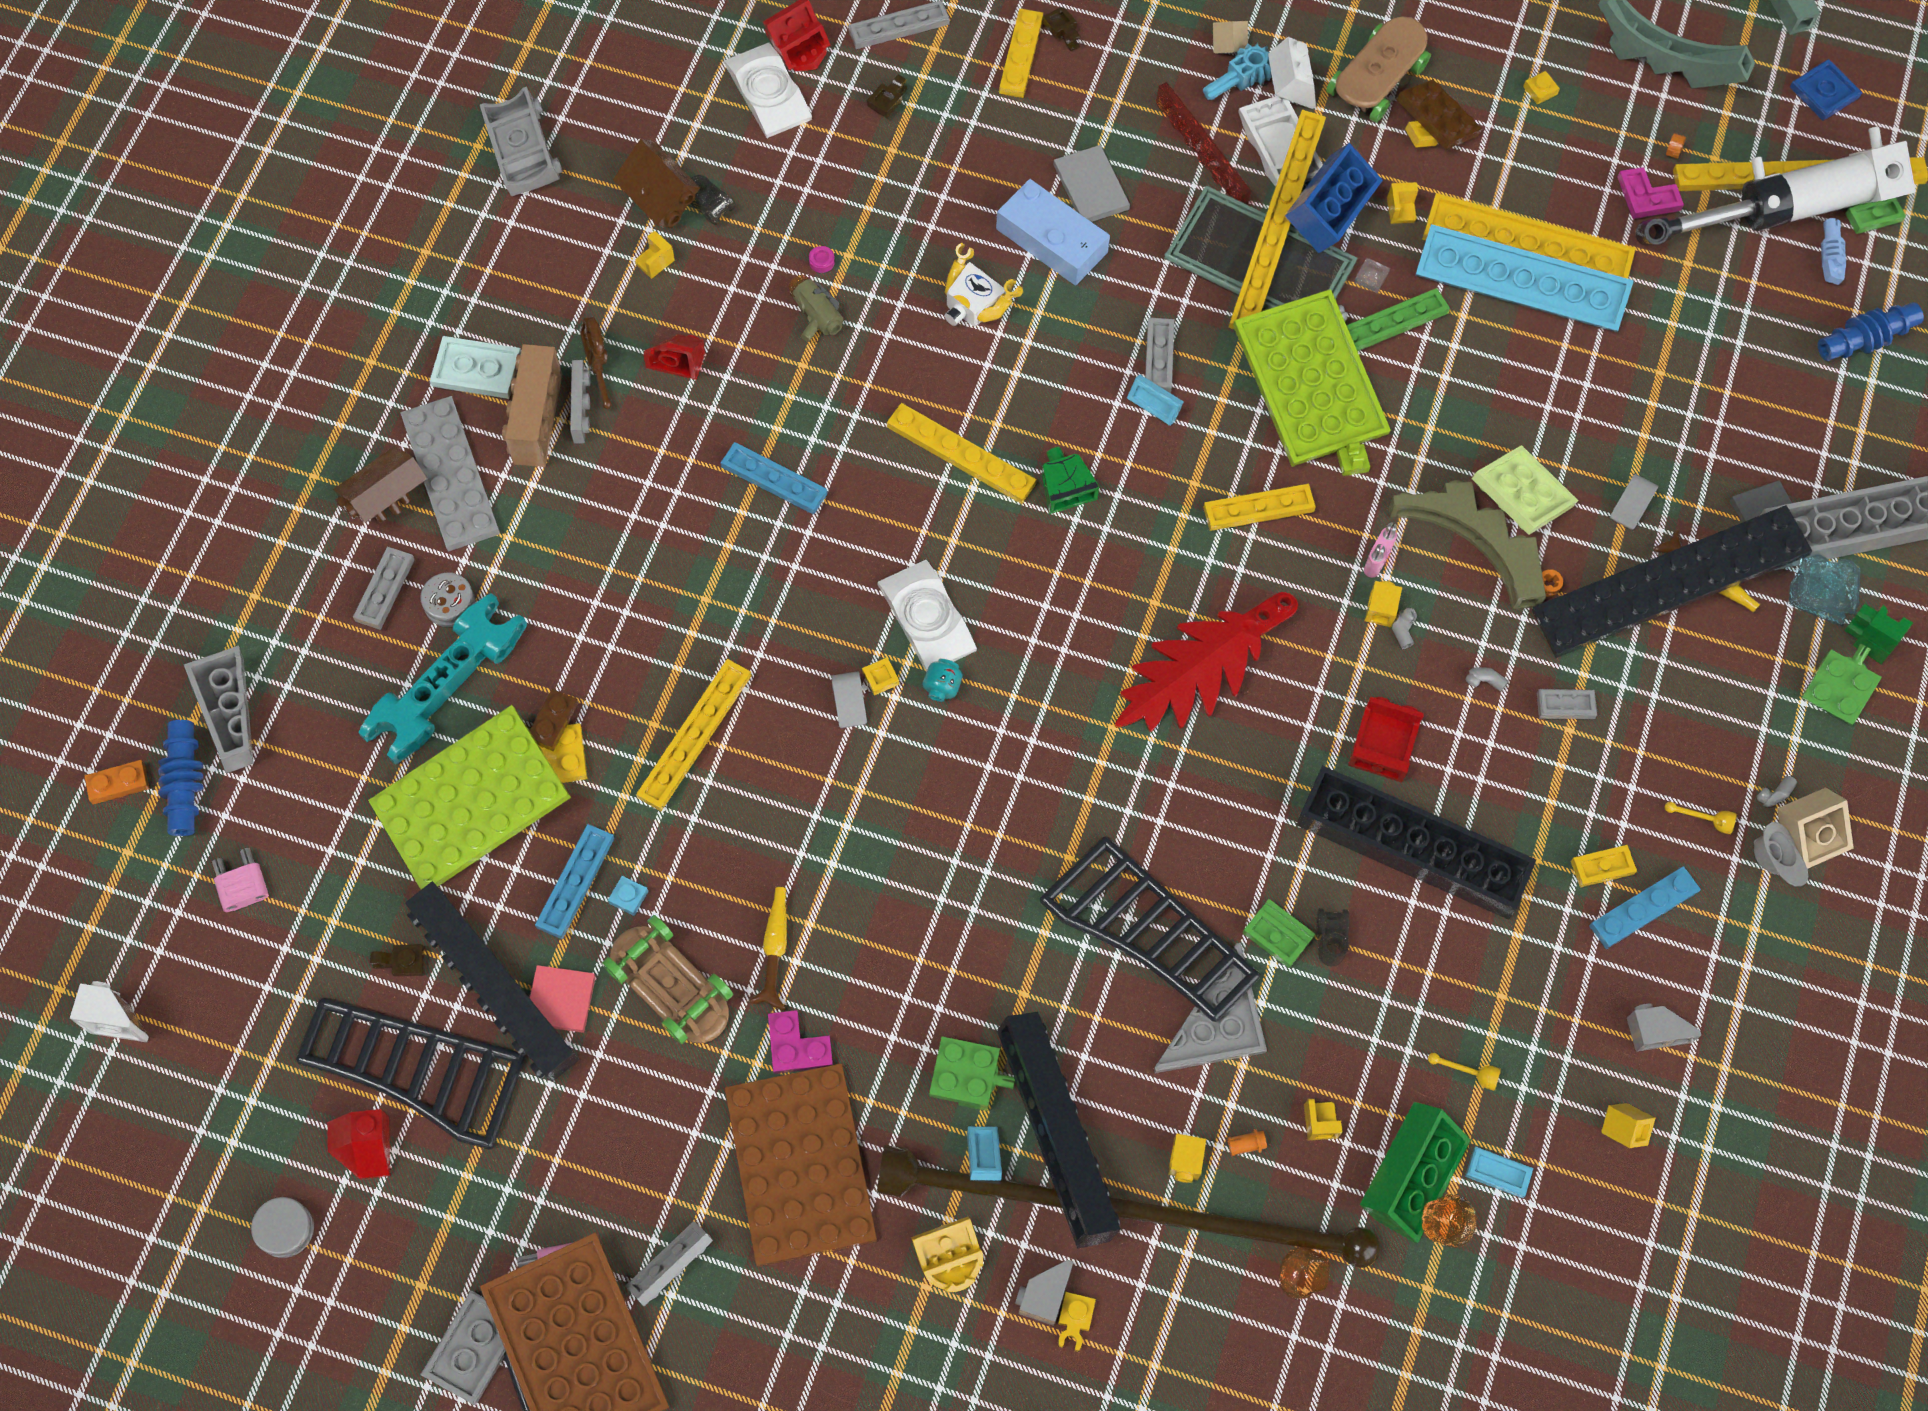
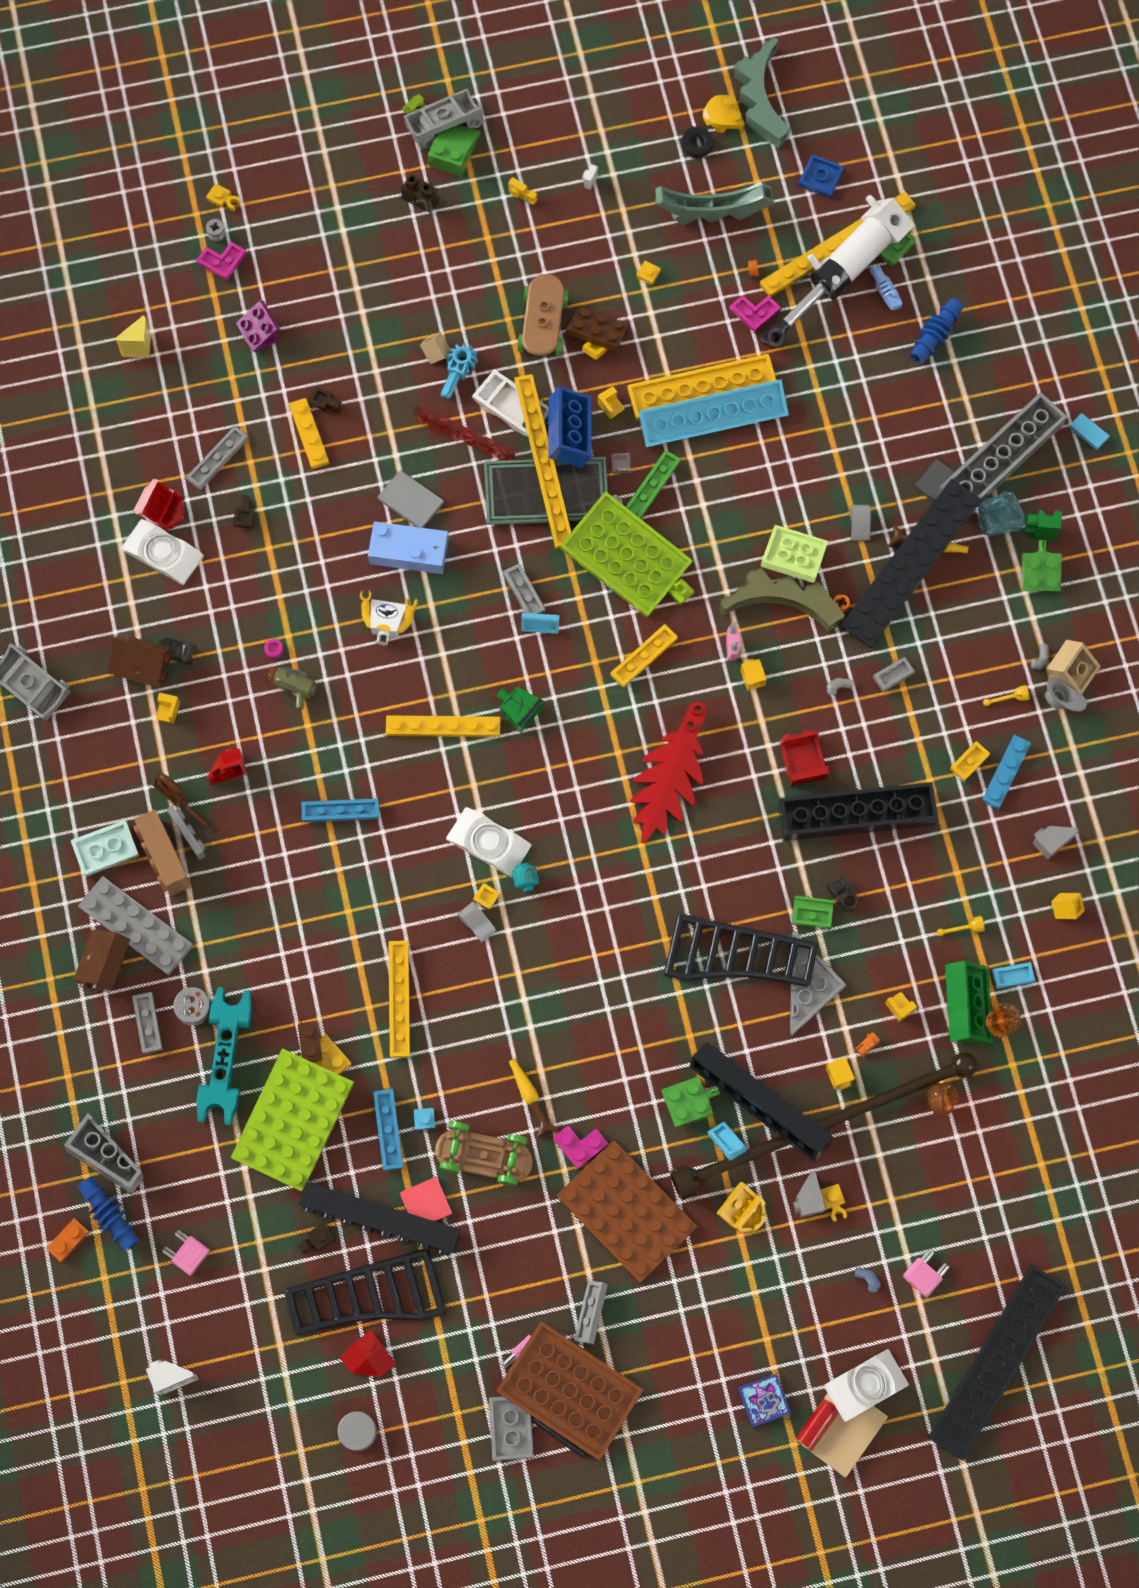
camera: 30 degrees left, 5 degrees up
white slope [1268,37,1316,109] -> none
light grey arm [1392,608,1417,649] -> none

